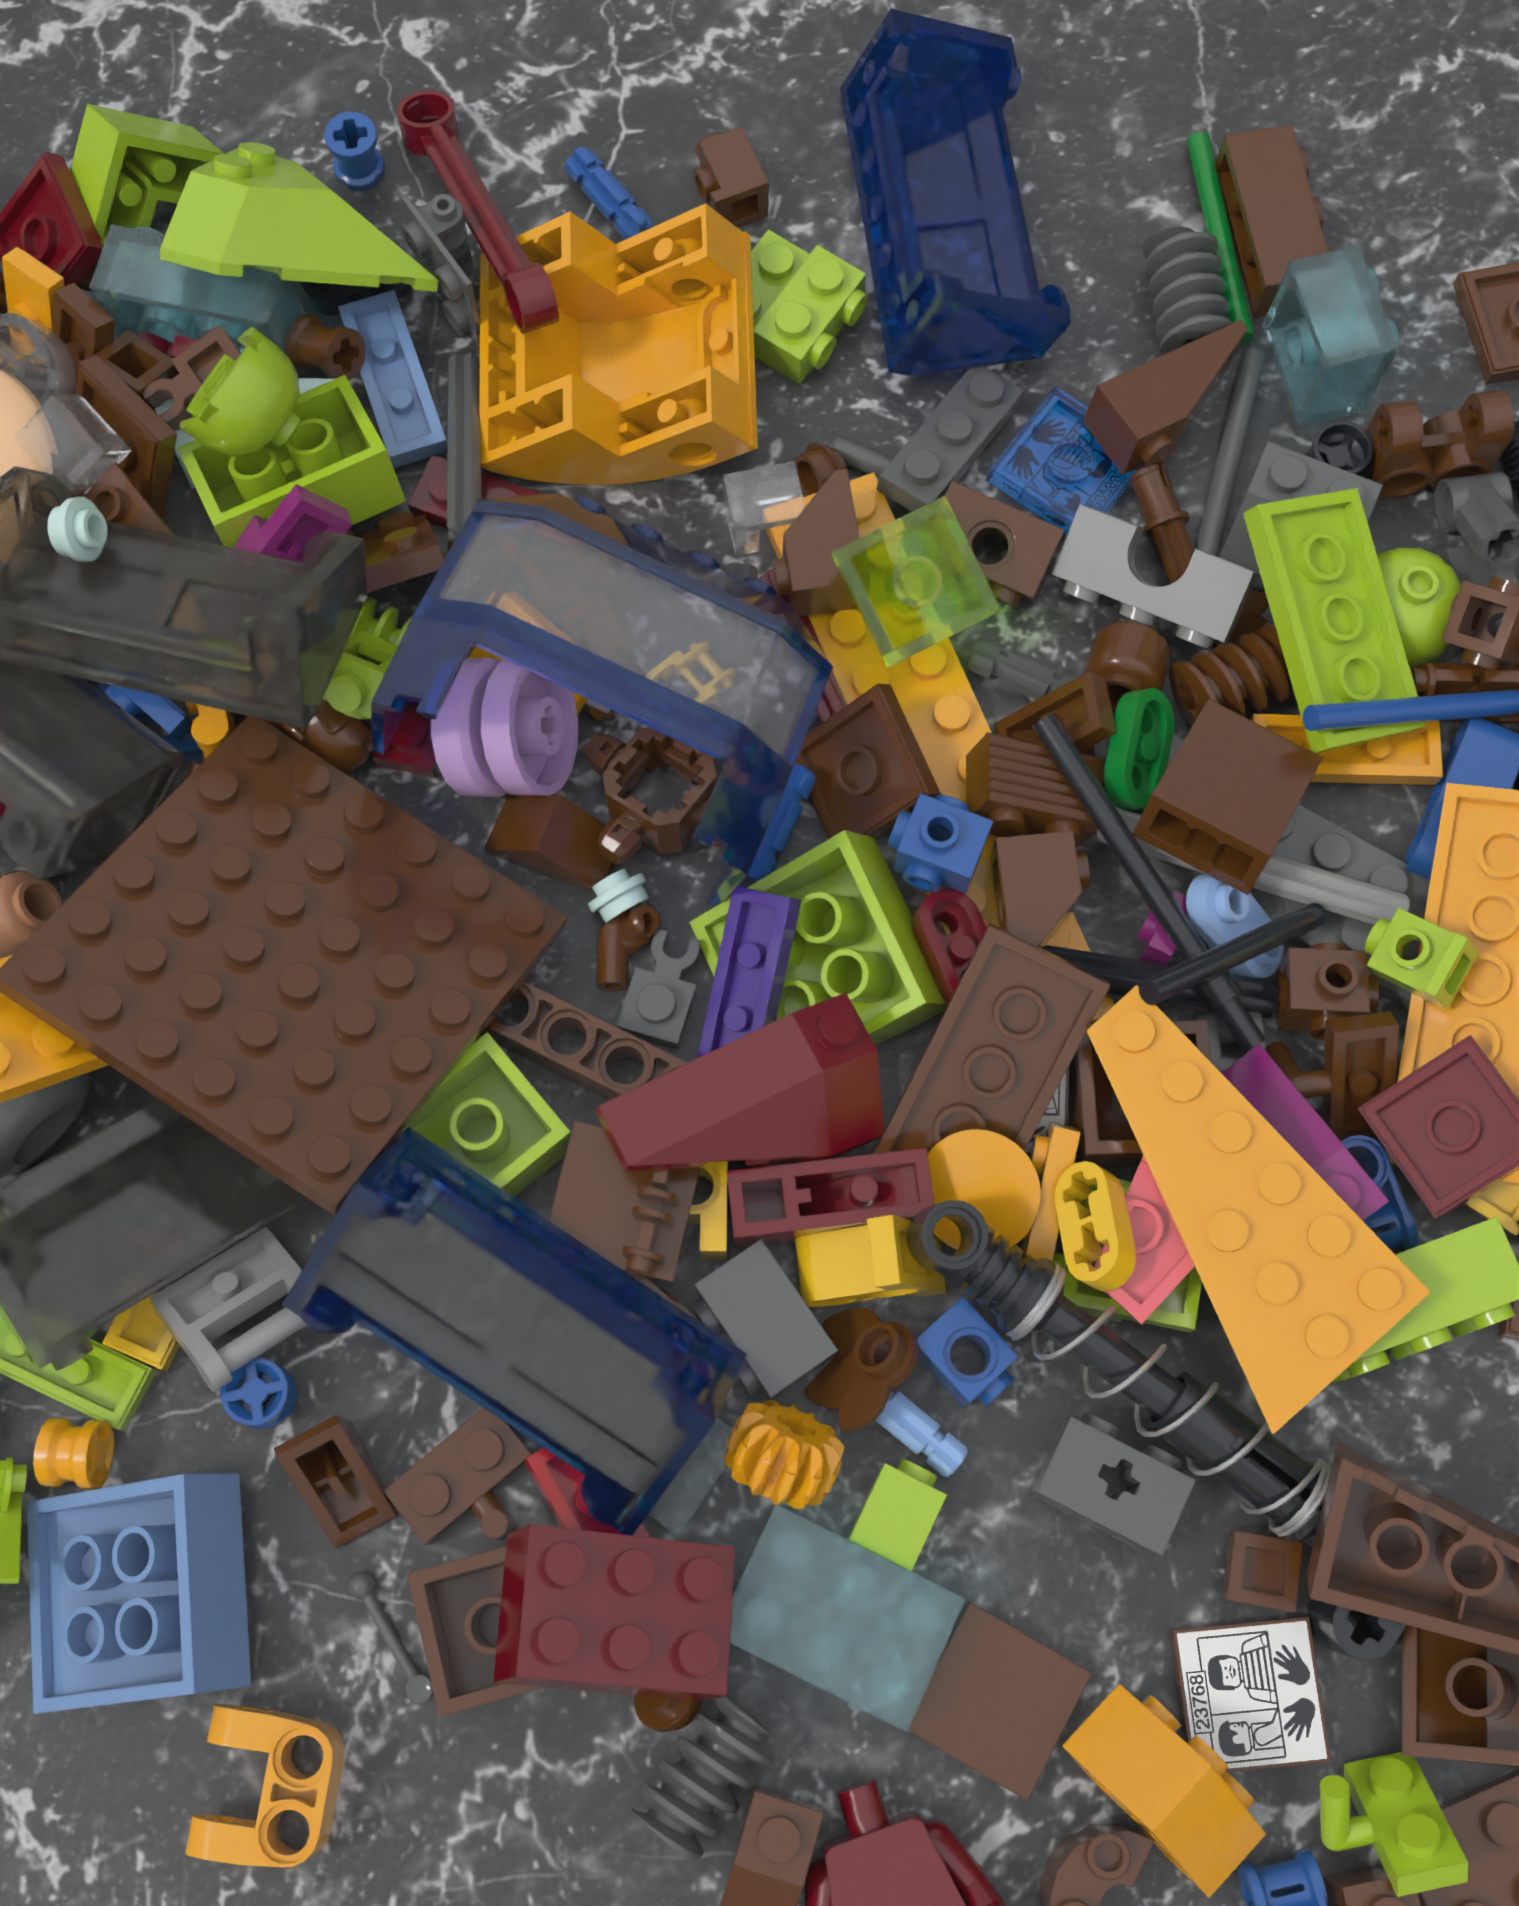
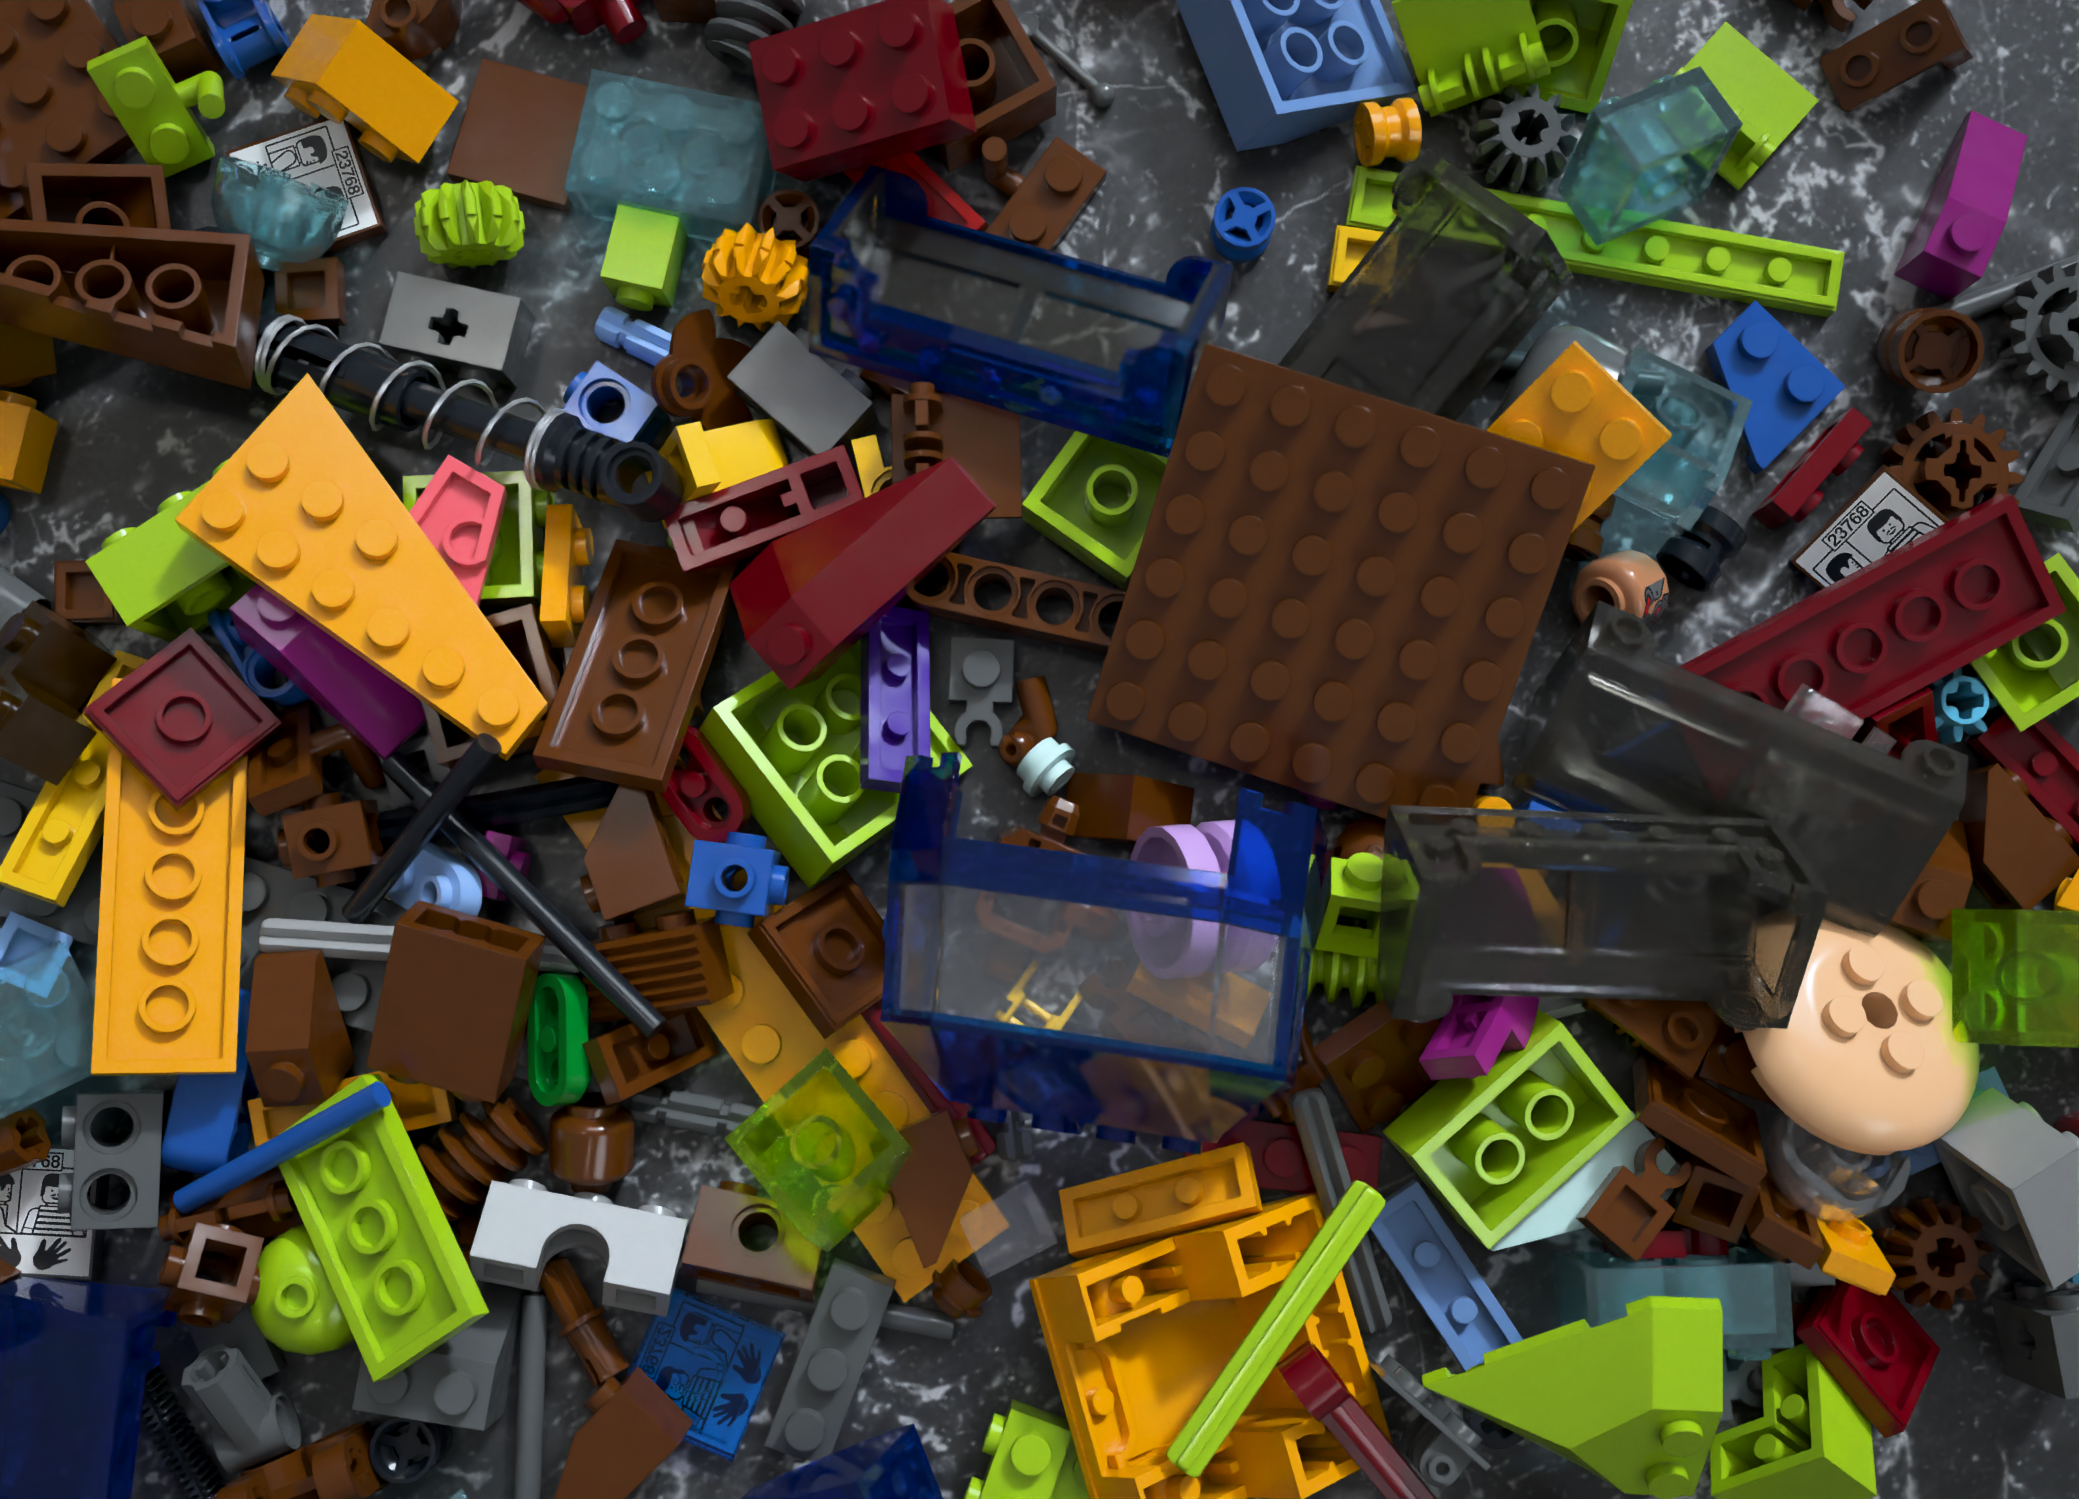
camera: 165 degrees right, 10 degrees up
clear panel [15,394,132,495] -> none
light aqua plate [48,497,108,562] -> none
light grey plate [150,1226,332,1392] -> none
lime cylinder [179,327,301,458] -> none
reddish brown slope [274,1415,397,1548] -> none
reddish brown bush [284,314,366,381] -> none
light orange sticker [928,1129,1041,1250] -> none
yellow beam [1054,1161,1136,1292] -> none
lime brick [1364,907,1479,1010] -> none
none -> clear light blue cylinder [211,156,349,272]
none -> reddish brown slope [246,949,355,1108]
none -> lime gear [413,179,525,269]
none -> reddish brown wheel [757,188,825,261]
none -> light orange plate [1059,1142,1263,1259]
none -> lime axle [1166,1180,1386,1478]

